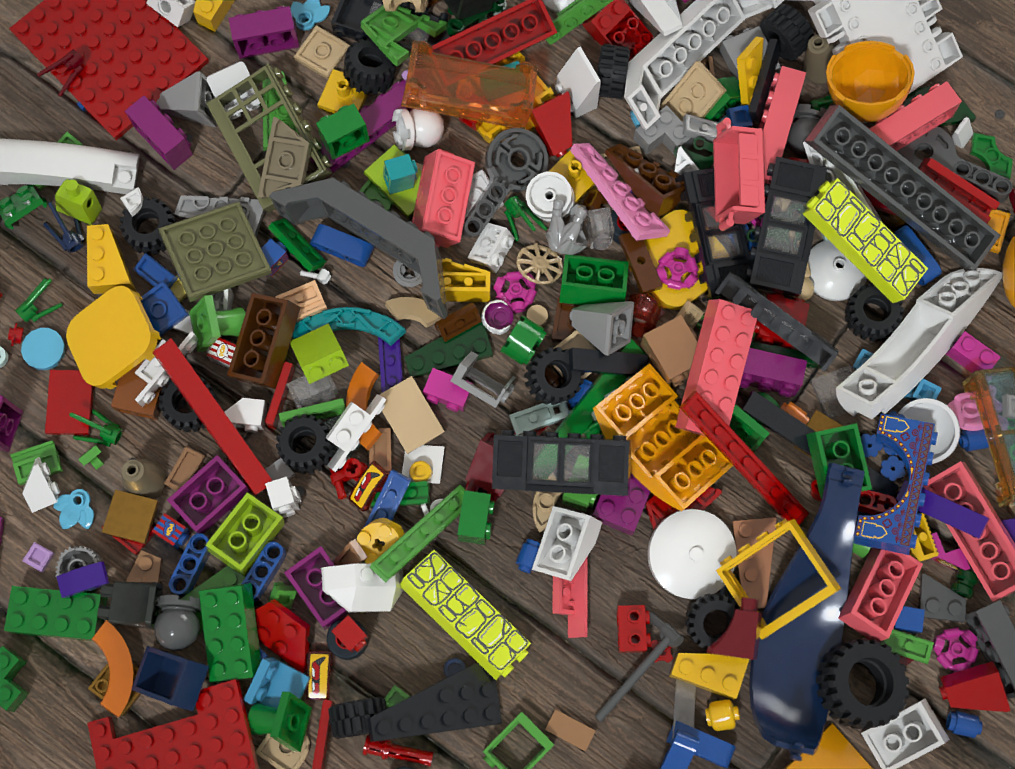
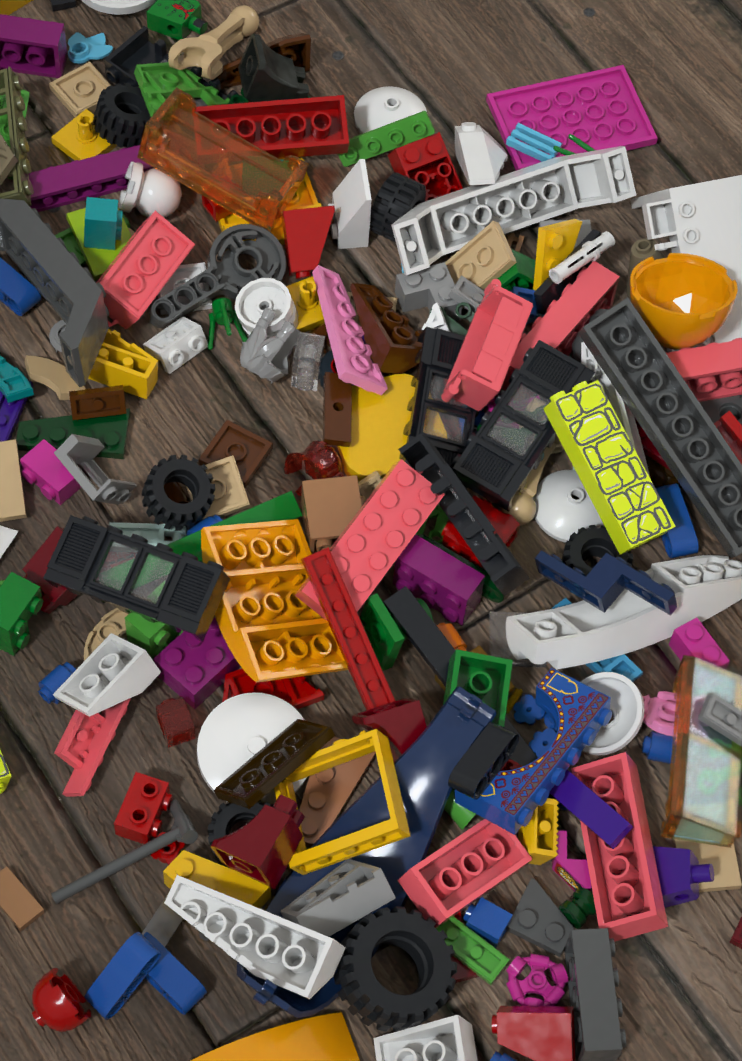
camera: 15 degrees right, 15 degrees down
green brick [316,103,370,160] -> none
magenta hair [481,300,513,335] -> none
dark pink piece [493,271,537,313] -> none
green brick [500,315,547,365] -> none
tan wheel [516,243,563,284] -> none
tan tile [526,305,548,327] -> none
green brick [559,254,629,305] -> none
black tile [569,348,648,376] -> none
light grey slope [570,301,634,355] -> none
dark pink piece [656,247,699,290] -> none
yellow head [705,699,740,731] -> none
black tyre [760,4,815,61] -> none
none -> clear red brick [156,697,195,748]
none -> white wedge [164,875,346,999]
none -> dark brown tile [213,719,336,809]
none -> light grey wedge [280,859,396,937]
none -> dark red hips [352,698,427,762]
none -> black beam [448,722,519,800]
none -> dark blue bracket [535,550,677,616]
none -> white pin [549,231,615,284]

